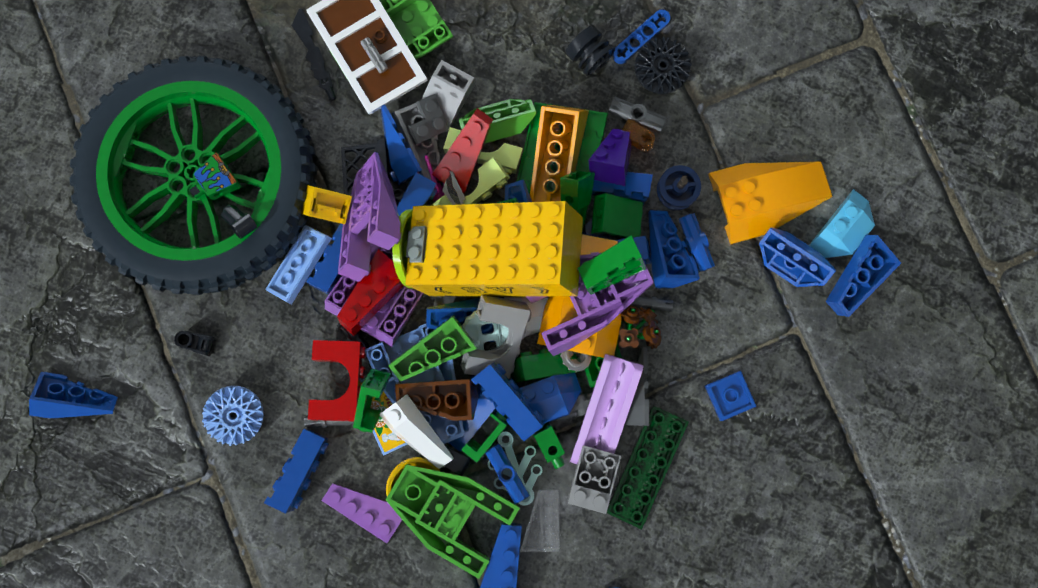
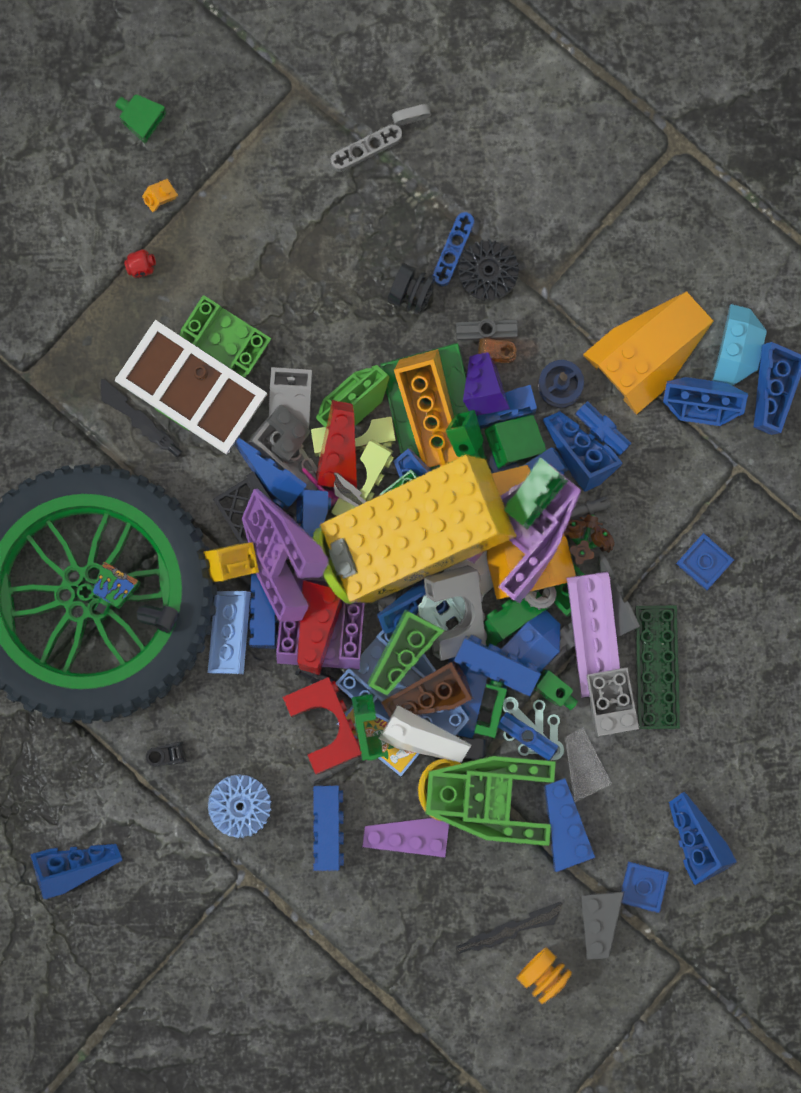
camera: 20 degrees left, 0 degrees up
light grey axle [361,37,388,73] -> none

